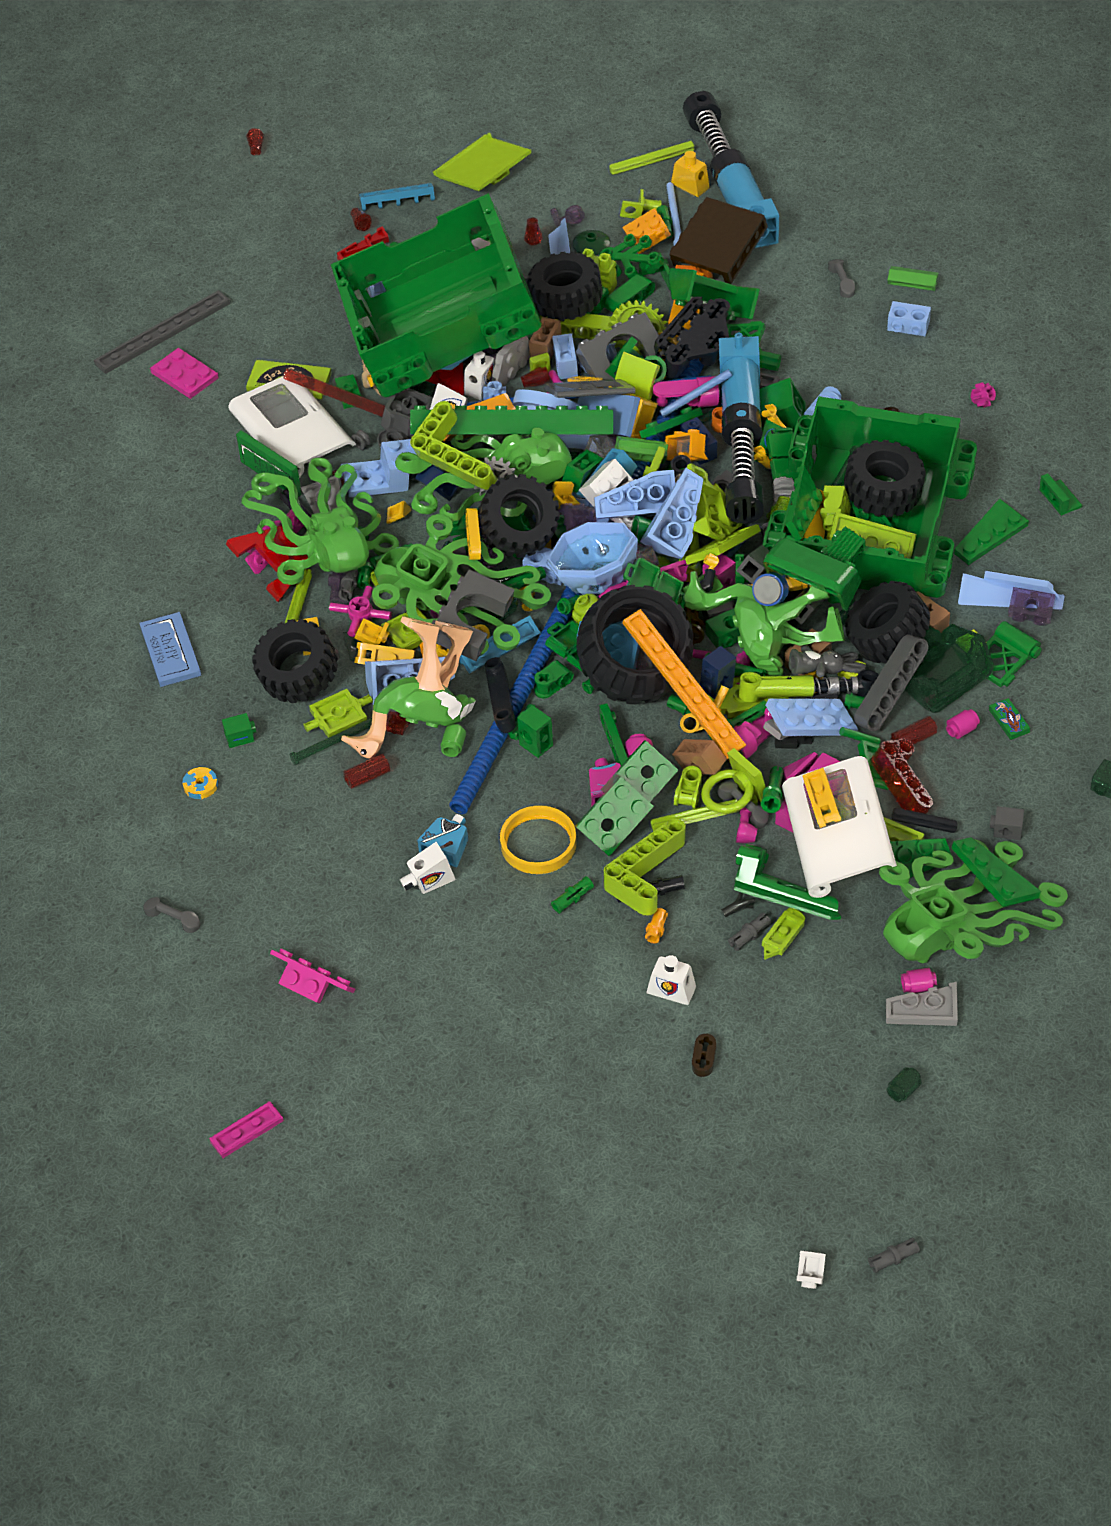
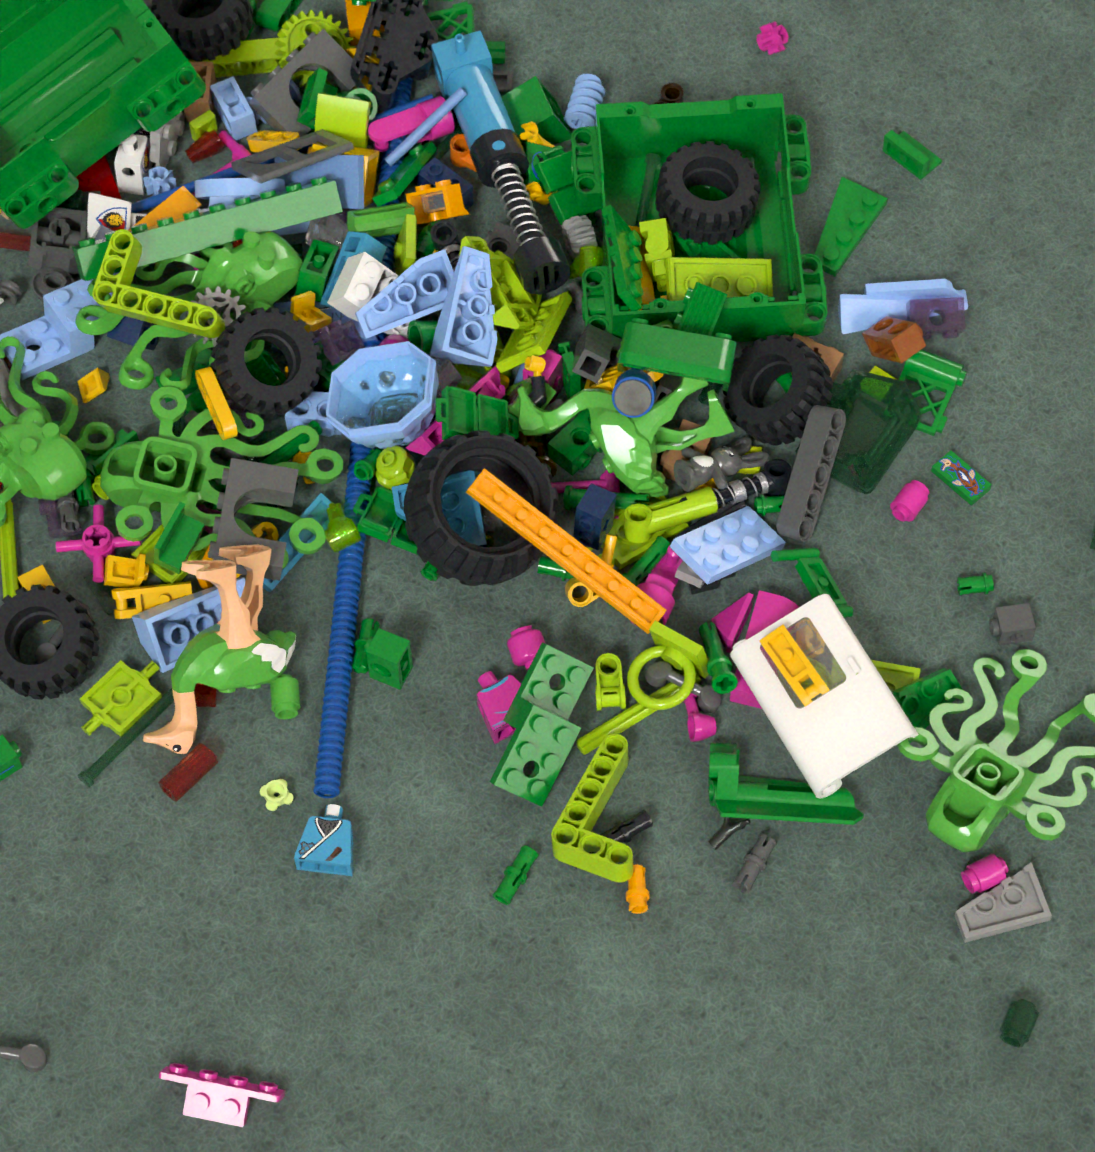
camera: 20 degrees left, 10 degrees up
white torso [399,842,456,894] -> none
black piece [485,657,516,733] -> none
yellow piece [500,806,577,874] -> none
green piece [534,660,574,699] -> none
green plate [599,703,628,766] -> none
white torso [647,955,696,1005] -> none
medium nougat brick [672,739,727,775] -> none
dark brown beam [692,1033,716,1077] -> none
lime plate [761,907,805,960] -> none
clear red beam [871,739,933,814] -> none
clear red axle [891,716,937,751] -> none
black axle [891,808,957,833] -> none
green wing [951,837,1042,907] -> none
none -> green panel [153,502,205,574]
none -> yellowish green plate [260,779,294,811]
none -> clear neon green axle [324,502,361,553]
none -> dark orange brick [862,316,926,363]
none -> green pin [957,572,994,596]

